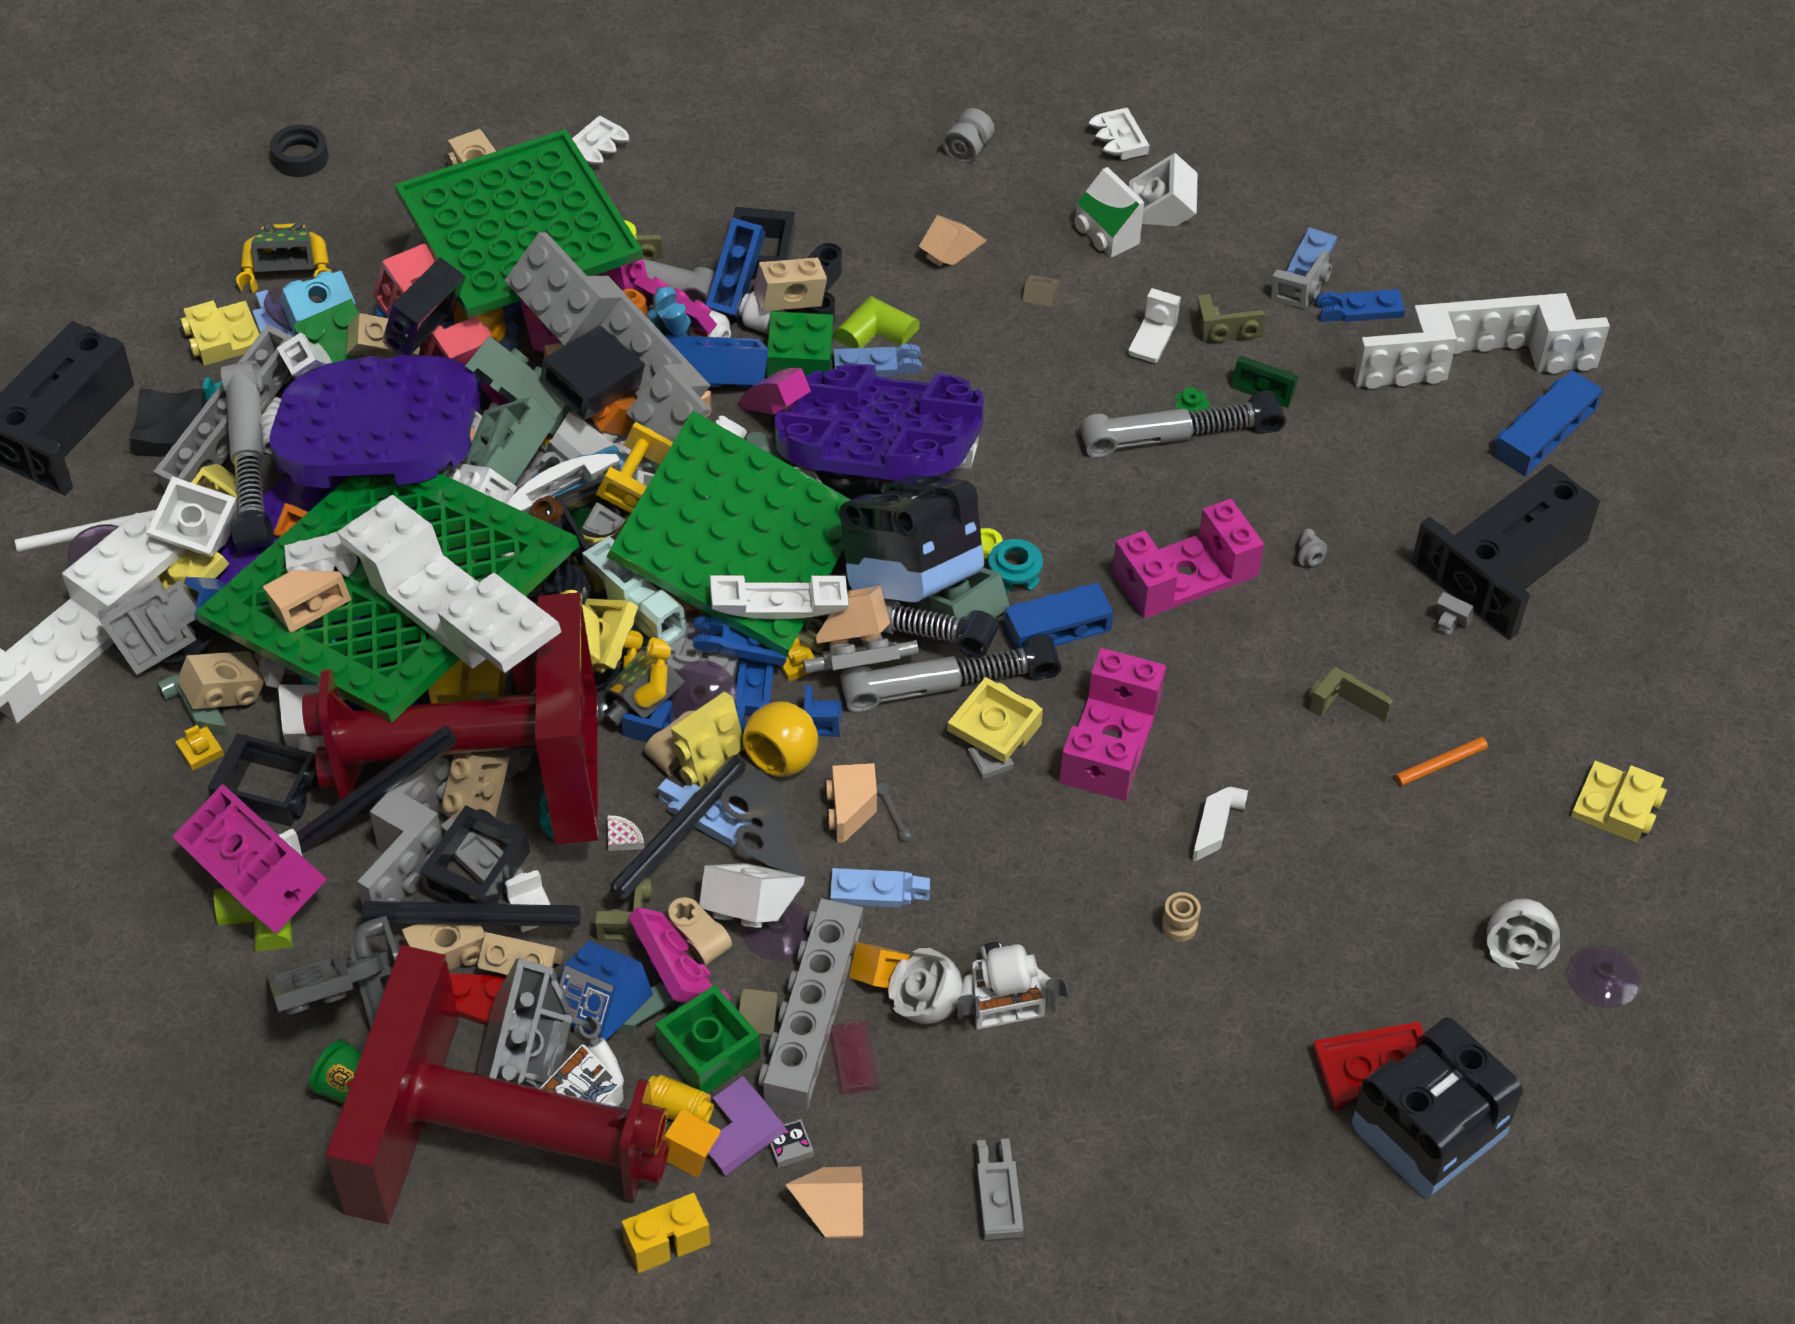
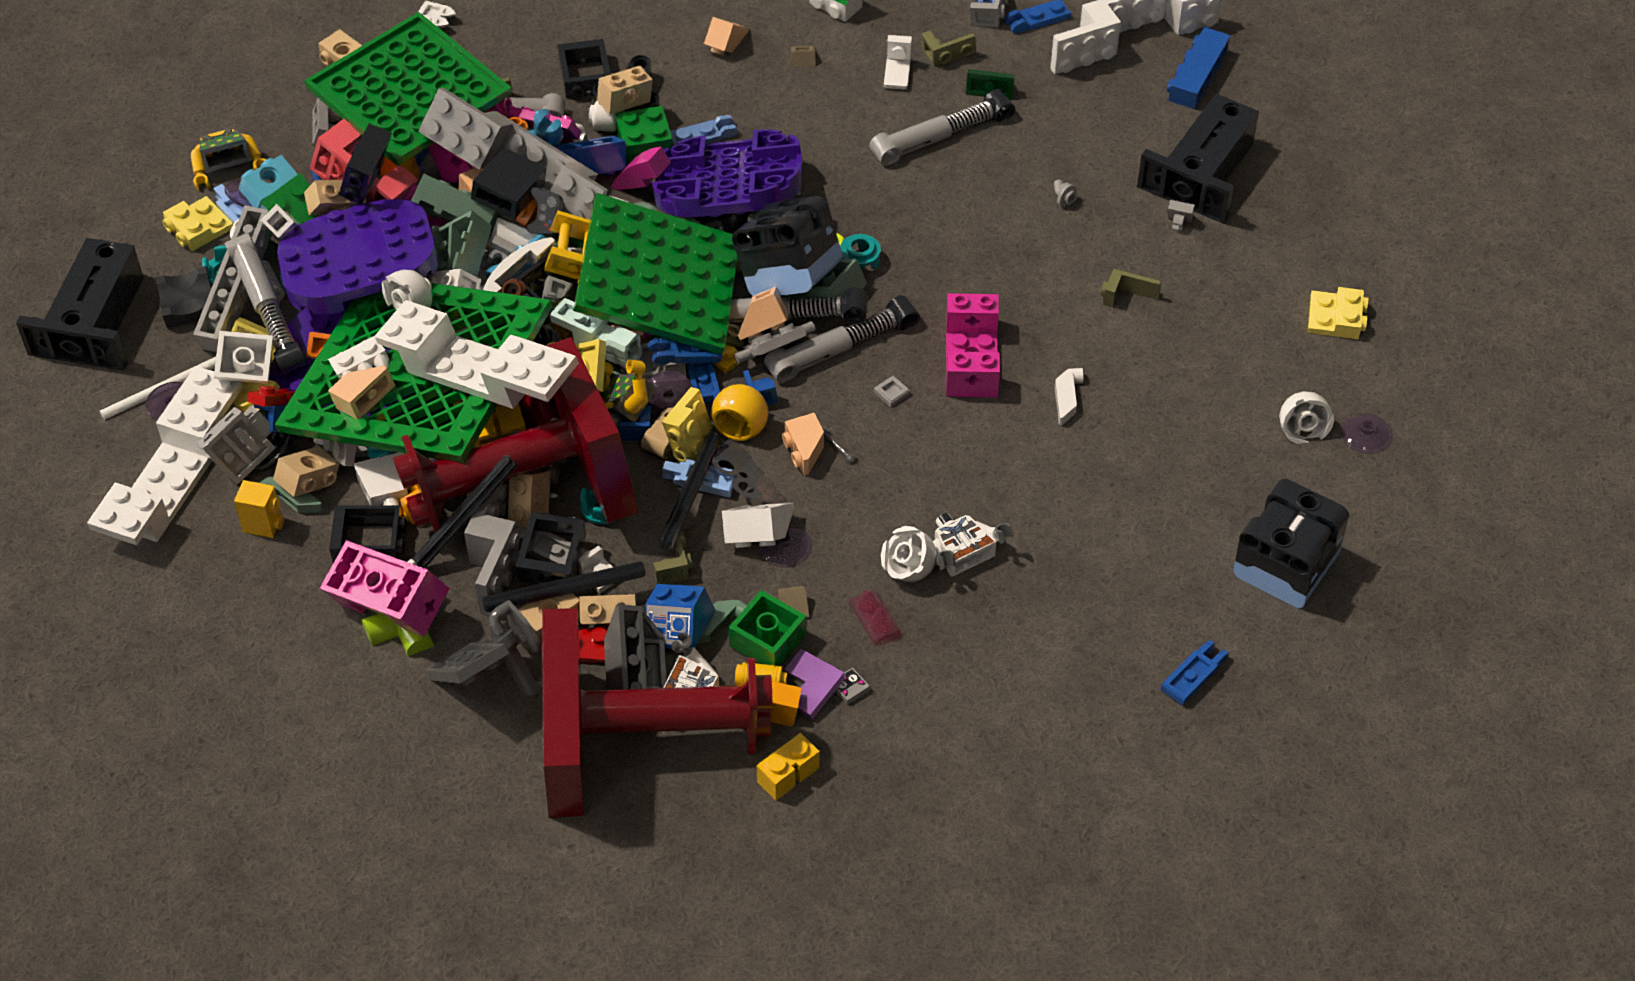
camera: 15 degrees left, 0 degrees up
yellow tile [175,725,224,771] -> none
black tyre [270,124,329,177] -> none
green hat [308,1039,362,1104] -> none
white tile [608,816,644,851] -> none
dark pink wing [628,907,732,1002] -> none
tan piece [668,897,732,966] -> none
blue brick [706,218,765,320] -> none
white slope [709,575,849,619] -> none
light grey brick [759,898,863,1110] -> none
light nougat slope [785,1166,863,1238] -> none
light blue hinge [830,868,930,907] -> none
lime brick [834,295,920,348] -> none
light orange panel [849,942,910,988] -> none
light yellow plate [947,677,1043,763] -> none
light grey hinge [976,1138,1024,1240] -> none
white head [982,944,1038,996] -> none
blue brick [1004,583,1114,651] -> none
dark pink plate [1112,499,1264,619] -> none
tan wheel [1162,892,1201,942] -> none
green plant [1175,387,1210,414] -> none
red wing [1312,1021,1424,1112] -> none
orange bar [1394,737,1488,787] -> none
none -> yellow piece [234,480,284,538]
none -> red plate [248,386,295,407]
none -> white cylinder [382,269,432,314]
none -> black piece [527,187,563,234]
none -> blue hinge [1161,640,1229,706]

